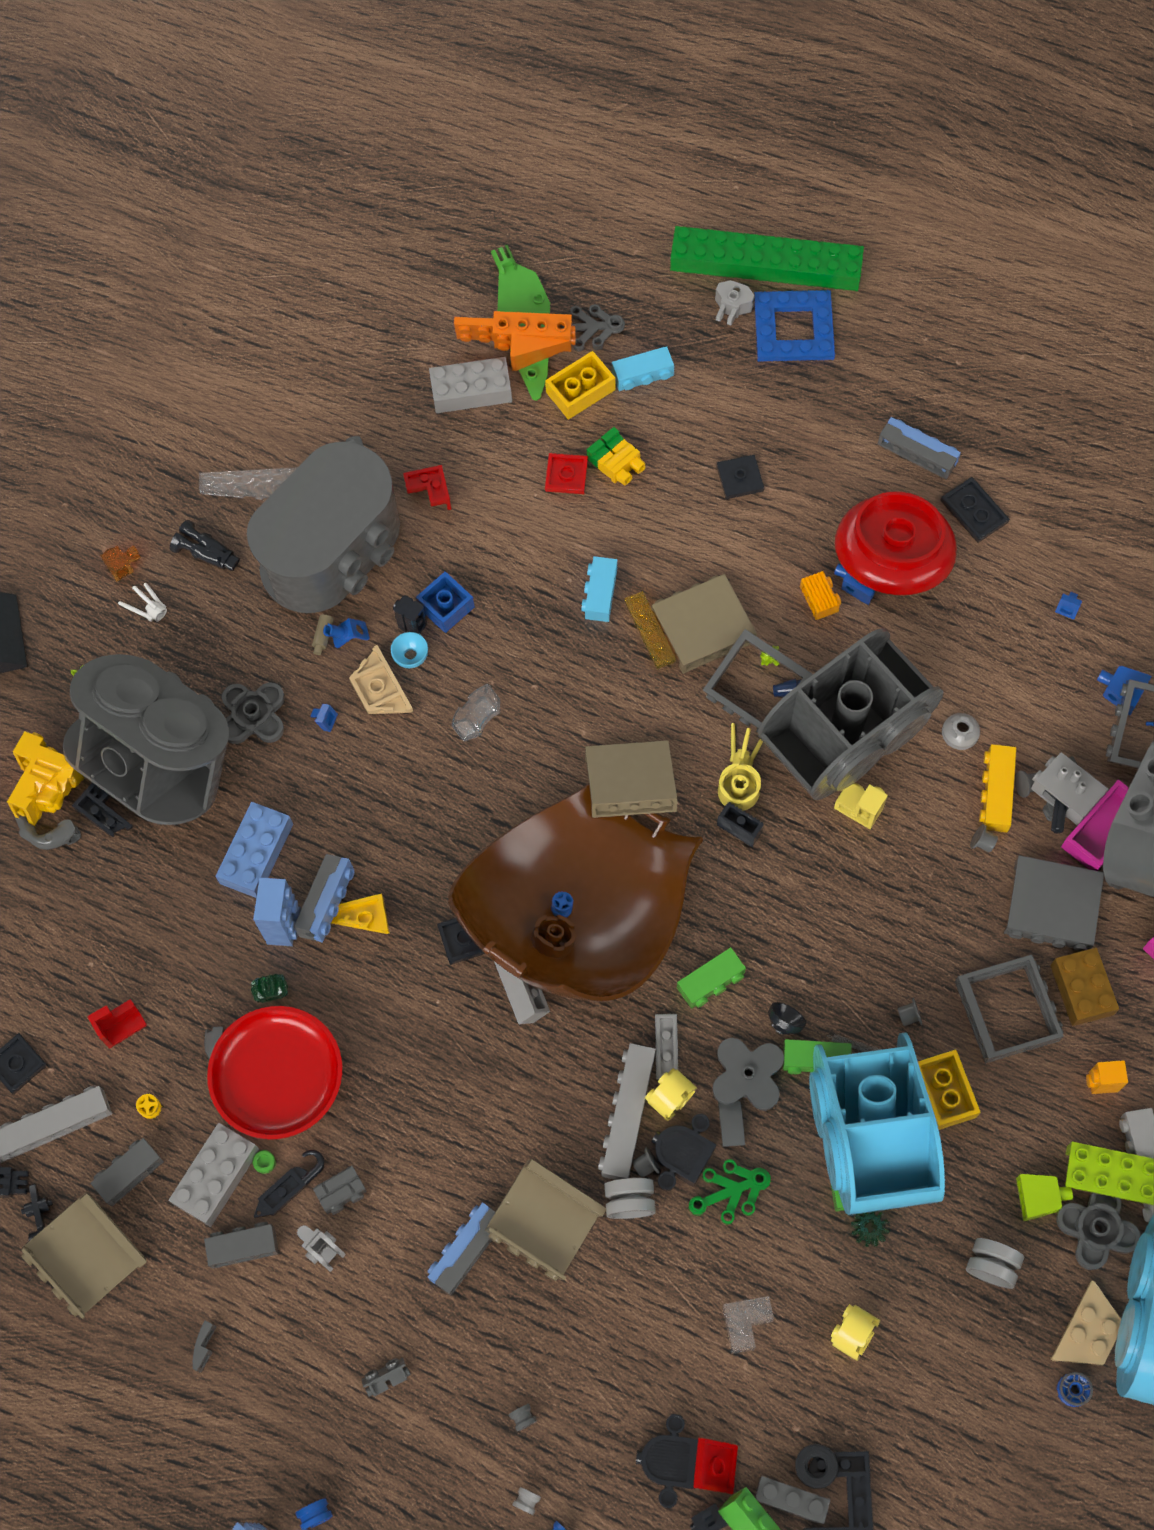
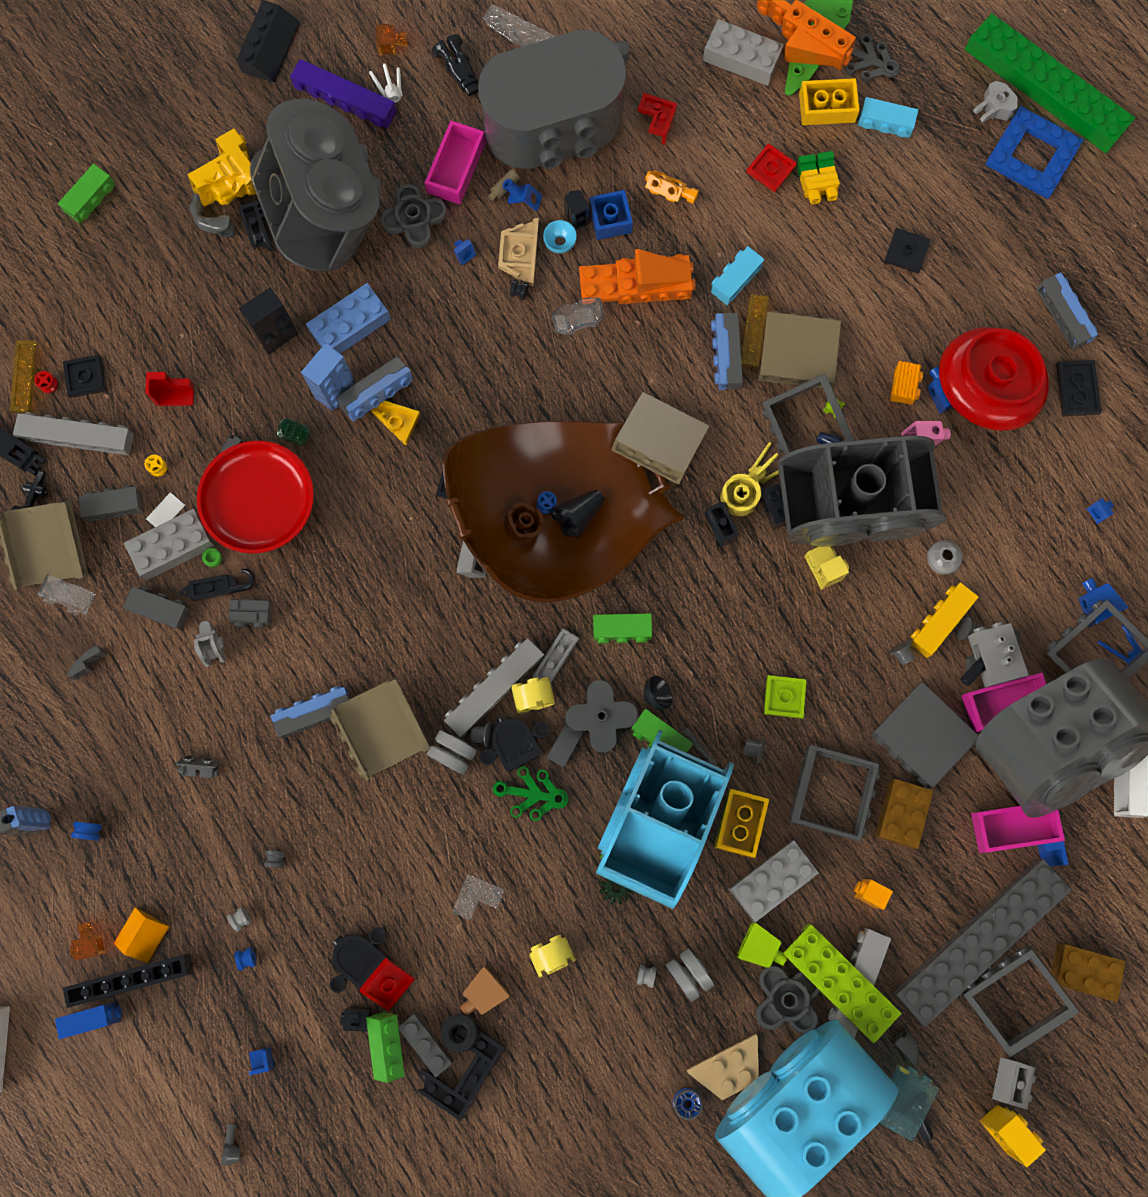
camera: 30 degrees right, 10 degrees up
none -> clear brick [37,574,96,616]
none -> white sticker [146,493,185,527]
none -> black brick [238,287,298,355]
none -> dark purple brick [290,59,397,129]
none -> dark pink piece [425,121,486,205]
none -> medium nougat torso [460,965,511,1016]
none -> black wheel [510,278,529,300]
none -> black cone [550,490,605,538]
none -> orange wedge [579,249,695,304]
none -> light grey wheel [636,964,656,988]
none -> light orange brick [645,170,699,204]
none -> piece [711,313,743,390]
none -> light grey brick [728,840,819,922]
none -> black brick [760,484,786,530]
none -> lime plate [763,675,807,719]
none -> bright pink torso [901,421,951,446]

